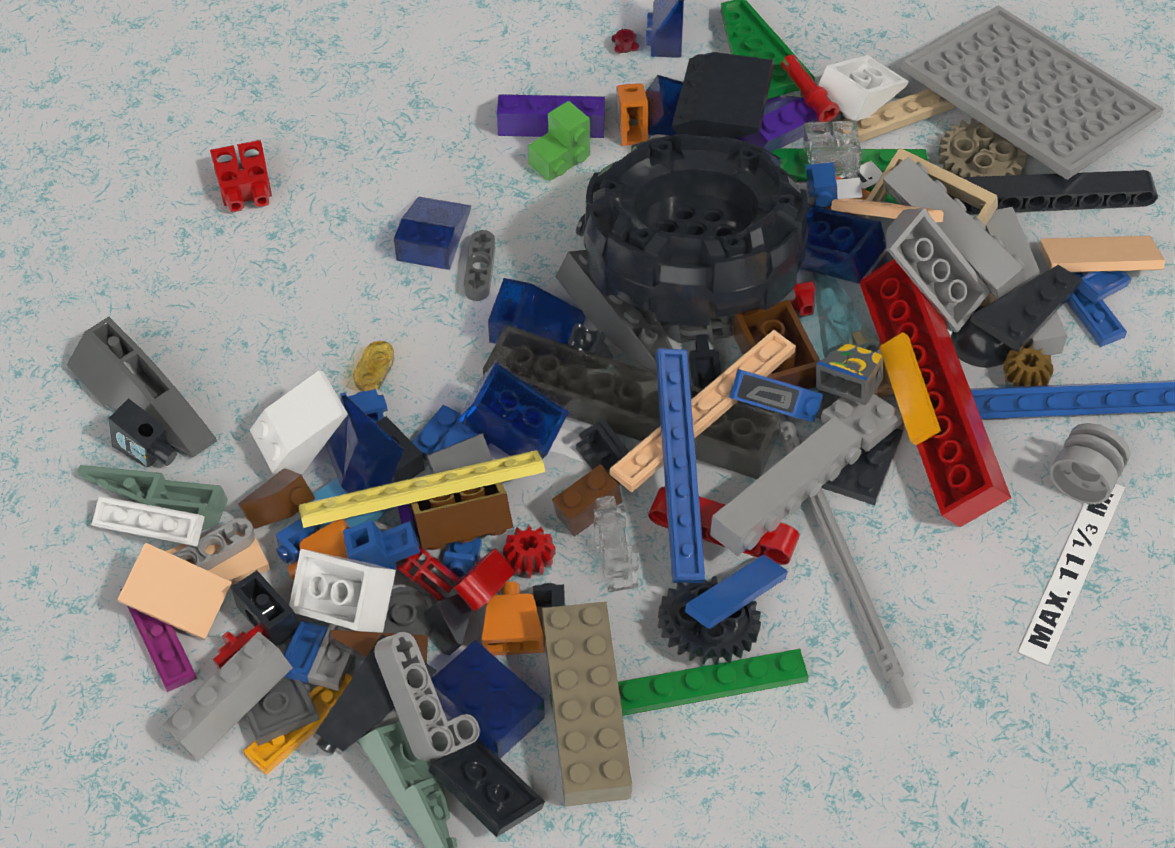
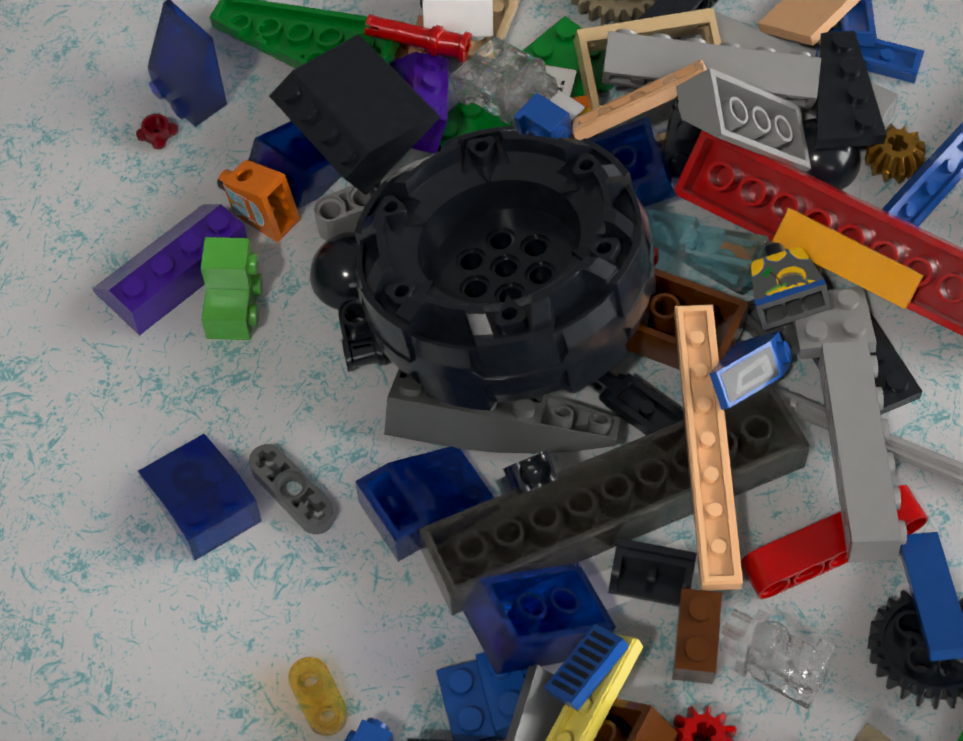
camera: 45 degrees left, 5 degrees up
blue tile [655,348,705,583] -> none
none -> blue tile [544,624,629,711]

